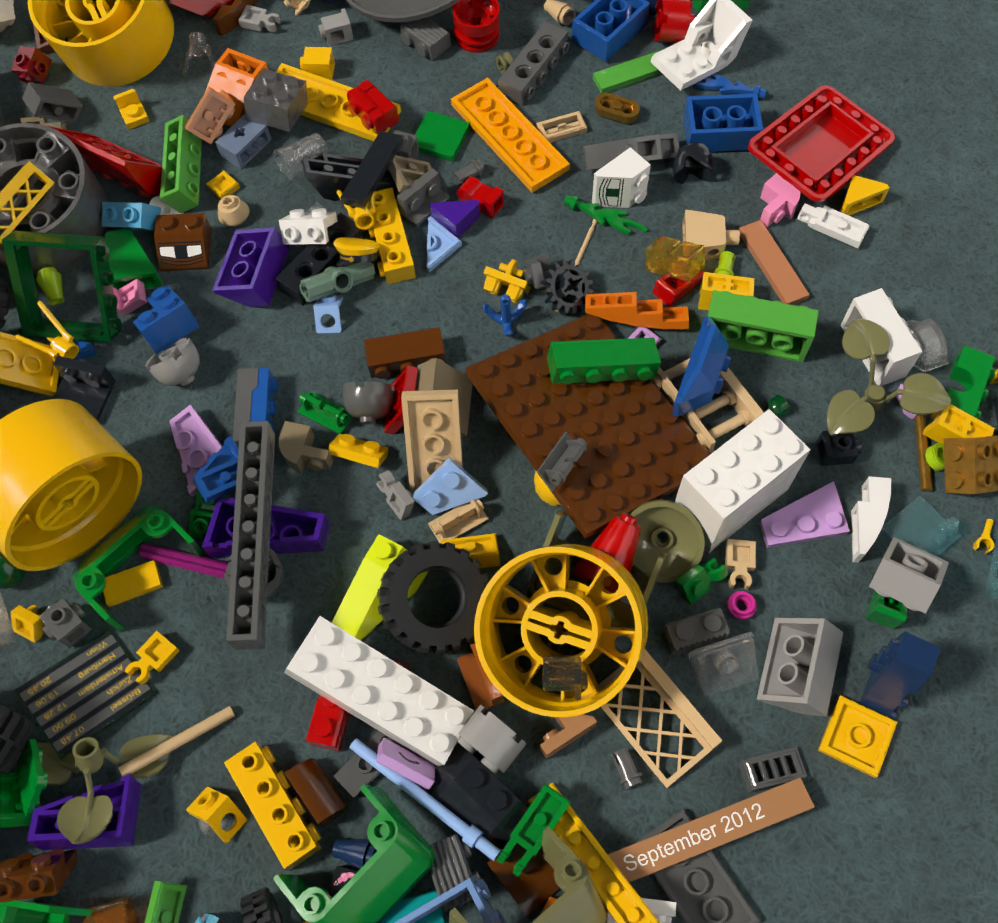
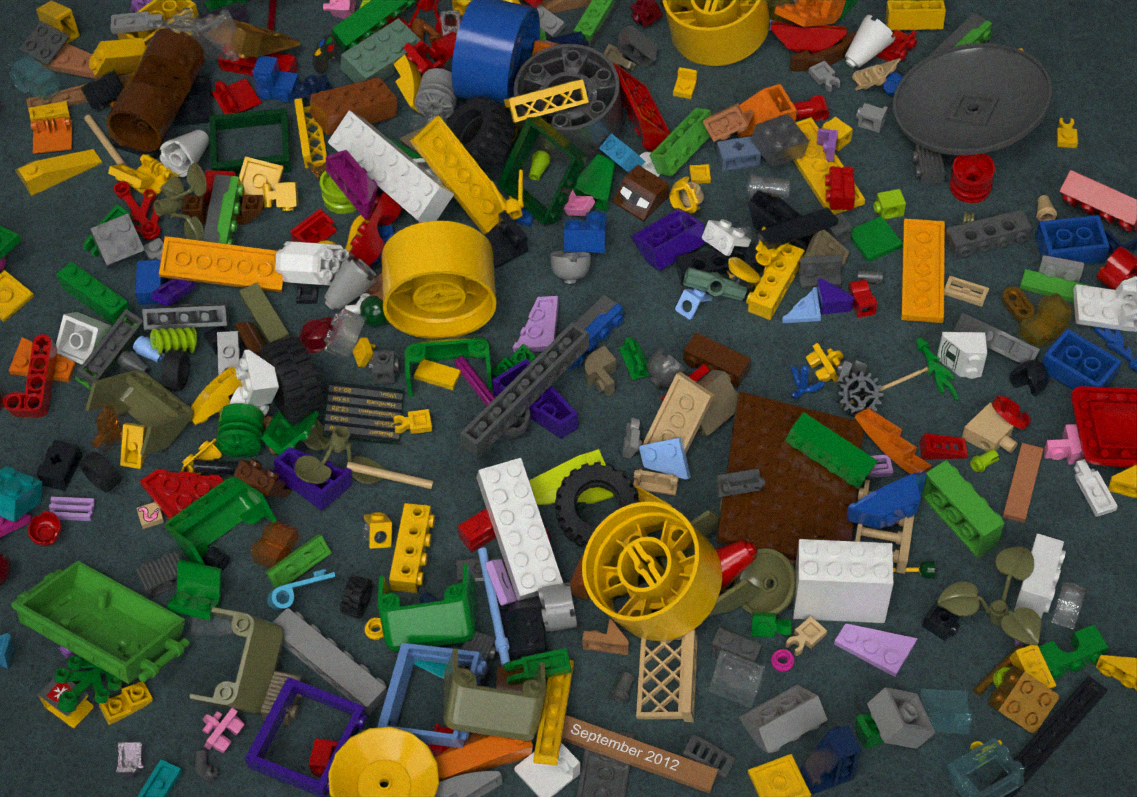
camera: 40 degrees right, 10 degrees down
clear plant [182,32,215,76] -> none
blue wing [193,436,239,503] -> none
reddish brown brick [284,758,349,827] -> none
yellow plate [329,434,388,468] -> none
clear smoke bracket [543,657,587,700] -> none
clear yellow piece [645,236,705,281] -> none
yellow hinge [698,272,754,310] -> none
white slope [851,476,891,563] -> none
none -> yellow helmet [669,176,700,214]
none -> red piece [793,95,829,121]
none -> medium lavender bracket [817,128,838,161]
none -> lime brick [873,189,906,219]
none -> red tile [992,396,1031,430]
none -> clear yellow brick [1018,292,1073,349]
none -> light grey plate [1039,255,1084,282]

